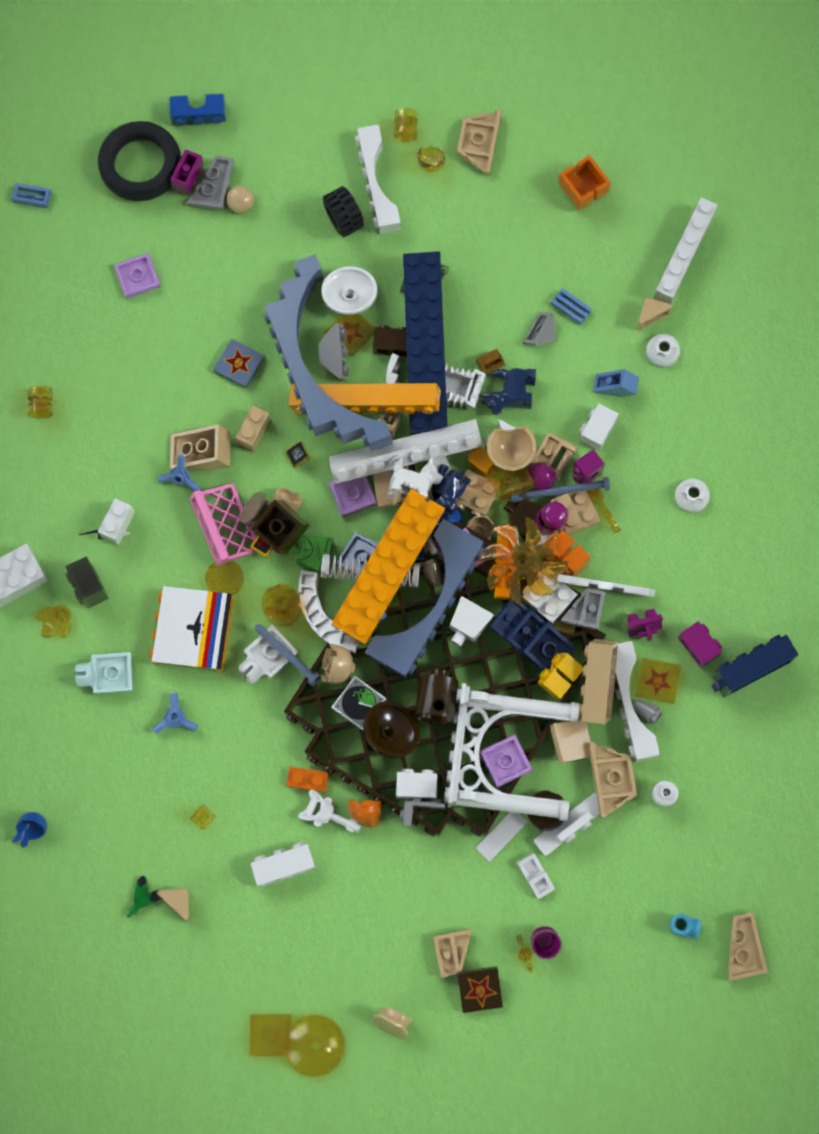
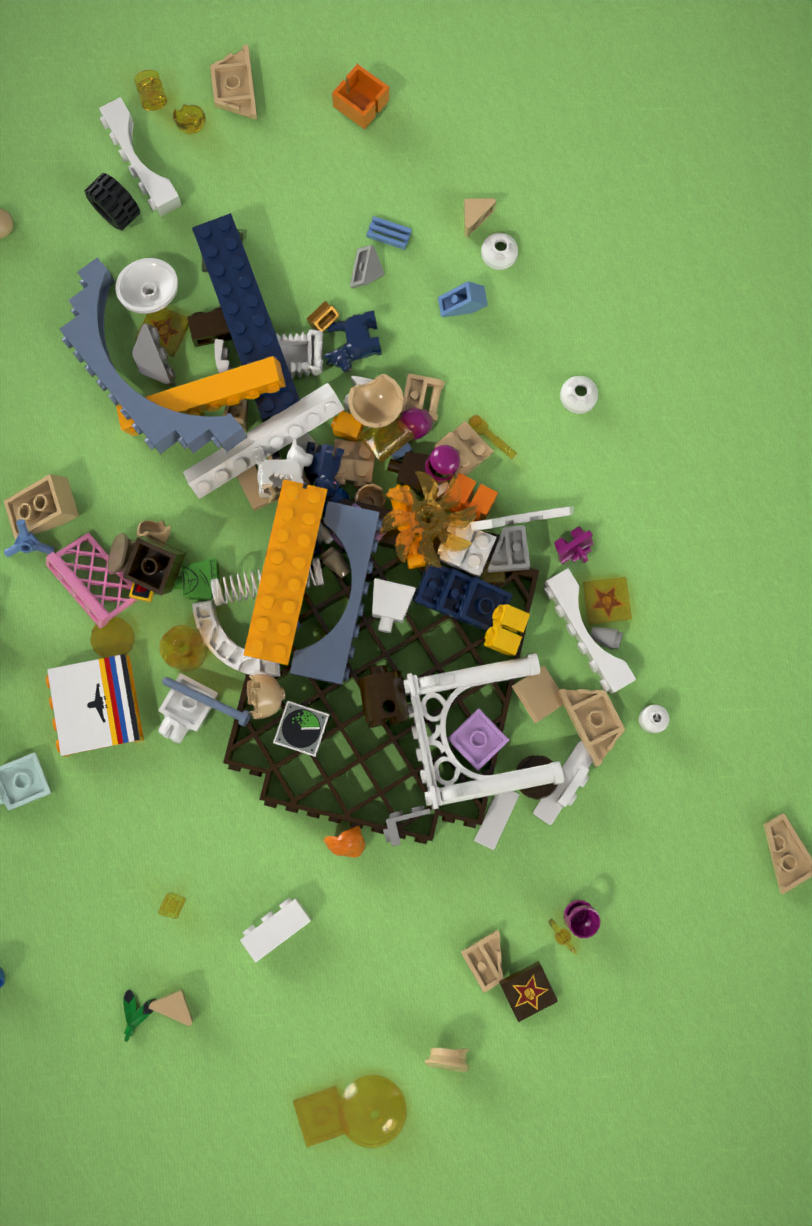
camera: 25 degrees left, 5 degrees up
medium blue piece [152,693,198,734] -> none
sand blue tile [213,339,265,388] -> none
tan brick [235,405,271,452] -> none
slope [285,441,310,468] -> none
orange plate [287,767,329,793] -> none
white piece [298,790,362,833] -> none
lavender tile [328,476,377,518] -> none
sand blue plate [336,532,378,577] -> none
dark brown dish [363,701,419,758] -> none
white brick [396,769,437,800] -> none
white slope [516,852,555,899] -> none
sand blue bar [526,477,610,499] -> none
magenta brick [572,449,605,484] -> none
white brick [579,403,619,451] -> none
tan brick [579,639,619,724] -> none
white arch [653,197,718,304] -> none
medium azure piece [669,914,701,940] -> none
magenta brick [678,621,722,669] -> none
dark blue piece [711,634,799,698] -> none

